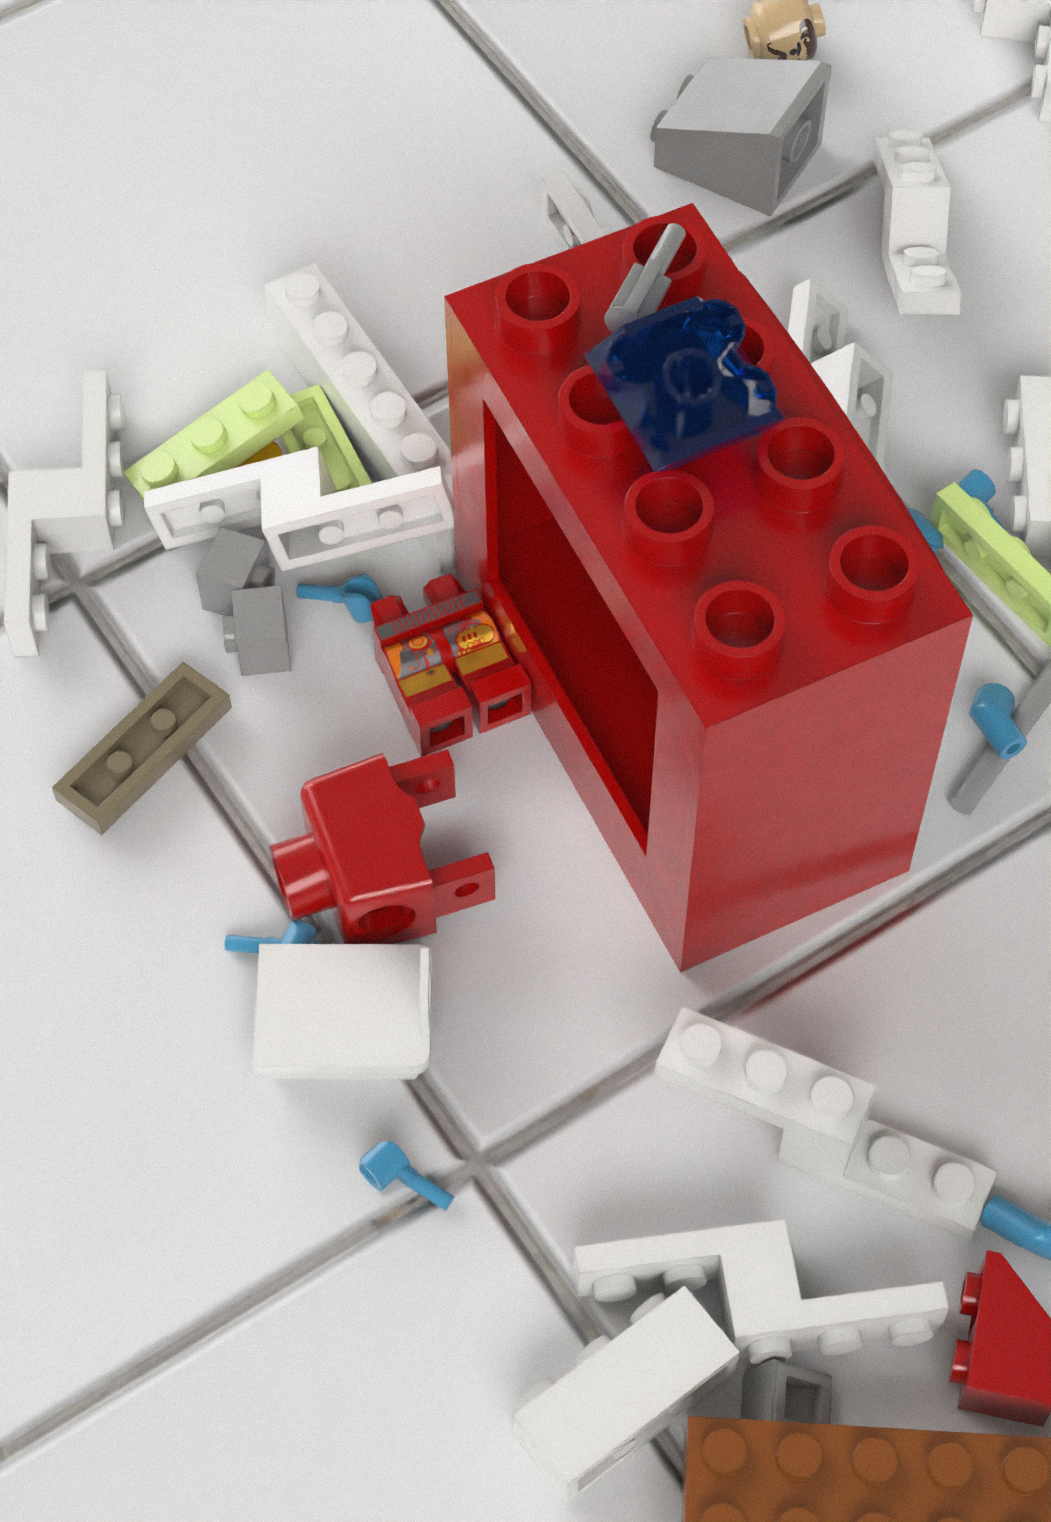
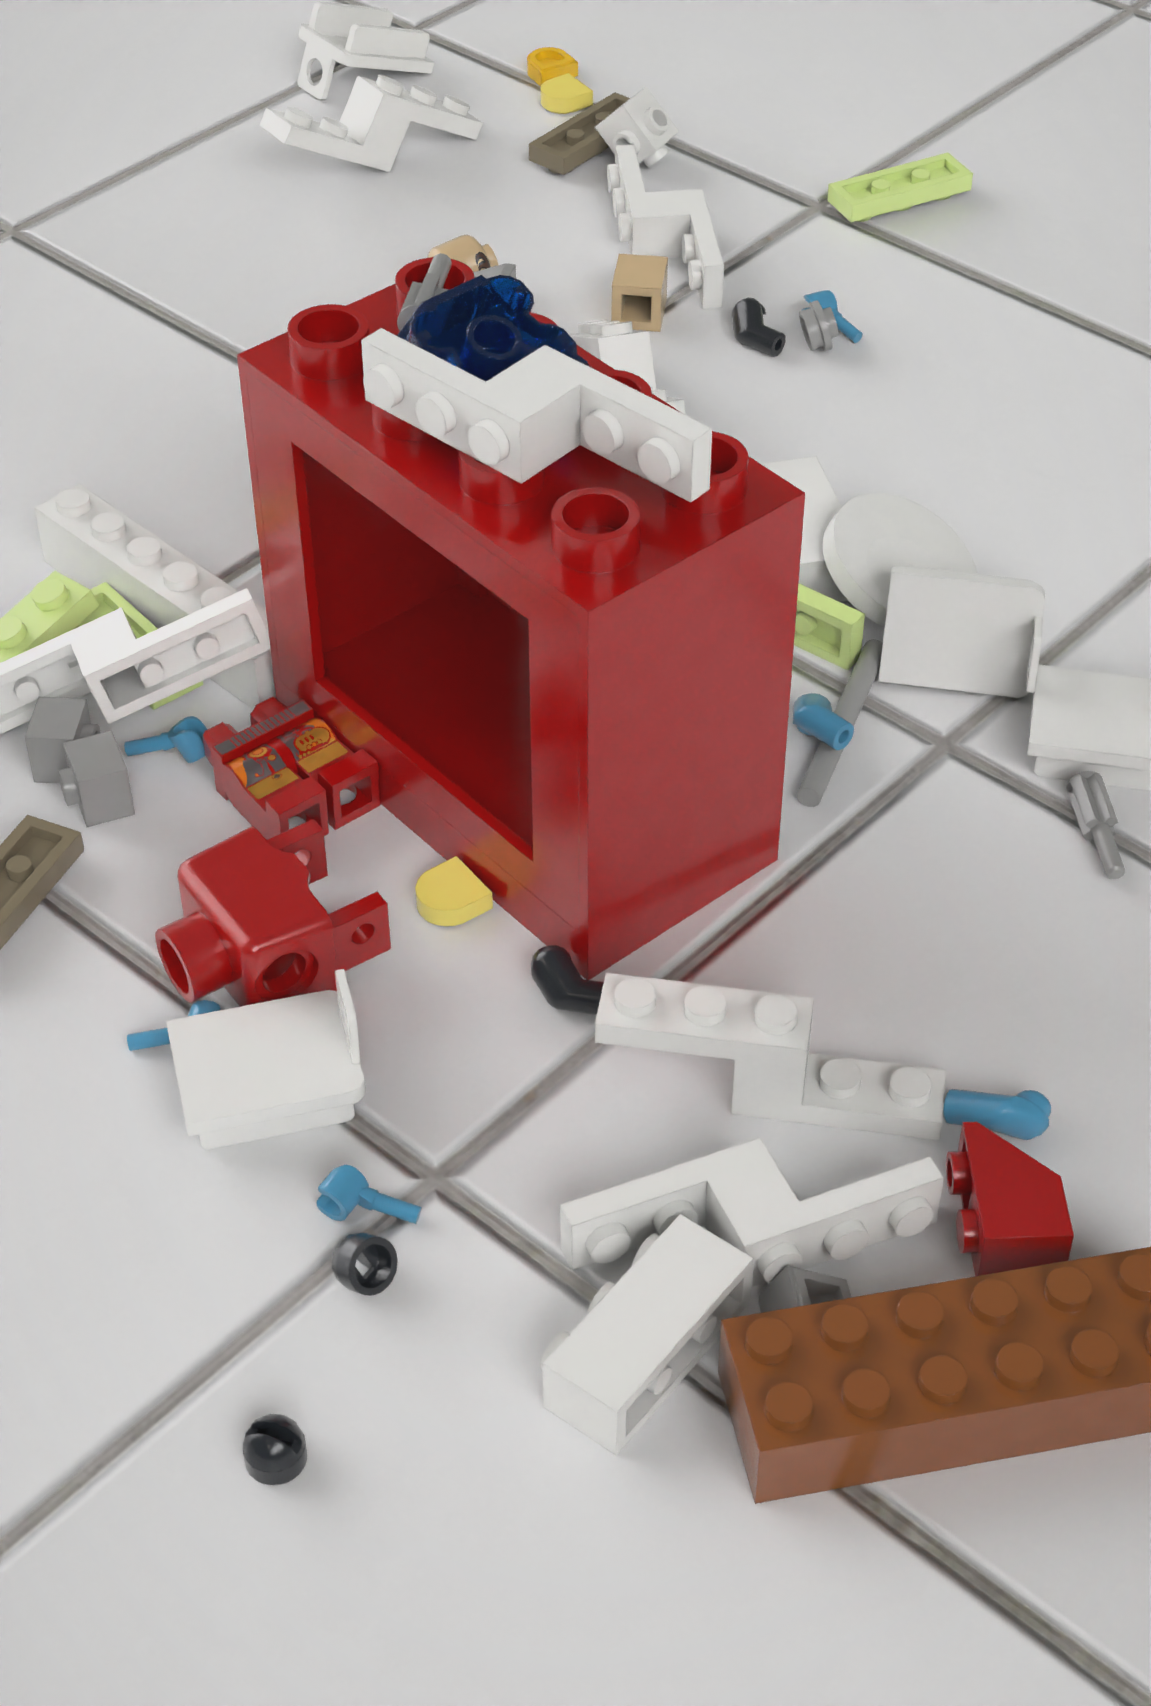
camera: 15 degrees left, 15 degrees down
none -> black hinge [243,1414,307,1485]
none -> black hinge [332,1233,398,1296]
none -> white bracket [361,328,712,502]
none -> light yellow tile [415,856,493,926]
none -> black arm [531,945,604,1015]
none -> tan brick [611,254,668,332]

